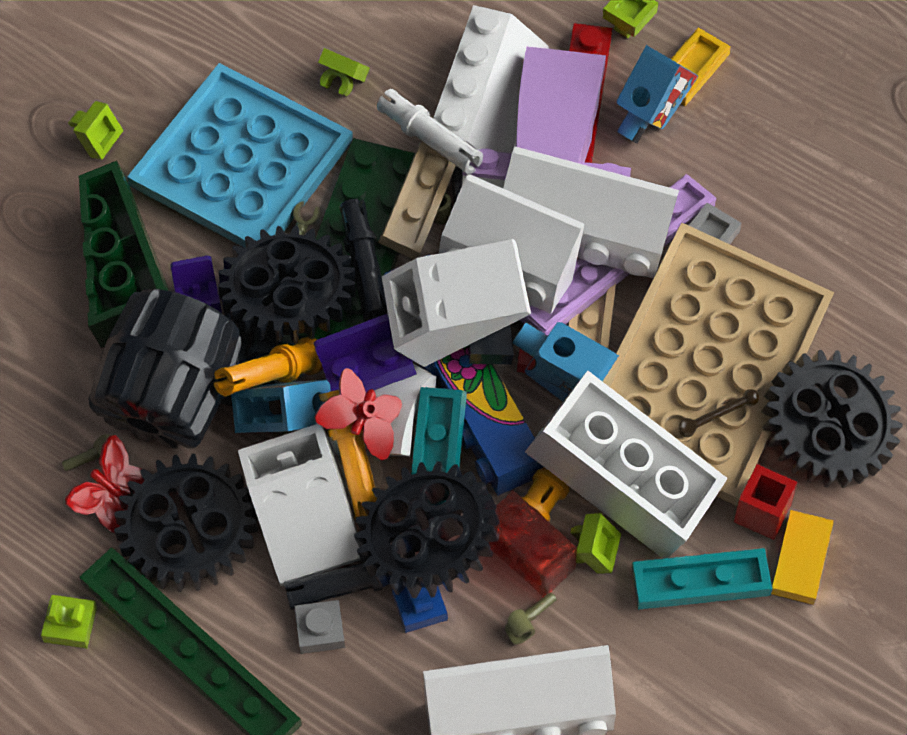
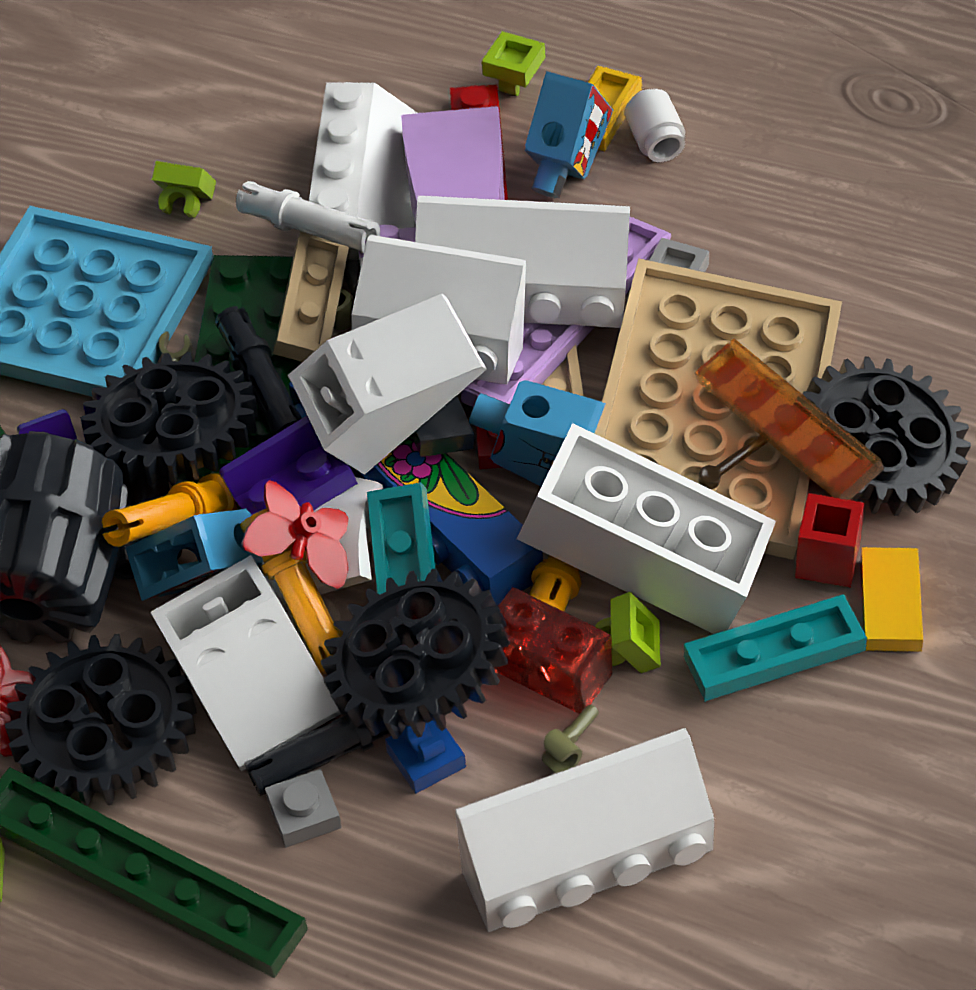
camera: 10 degrees left, 10 degrees down
none -> white brick [624,89,685,162]
none -> clear orange tile [694,338,884,500]

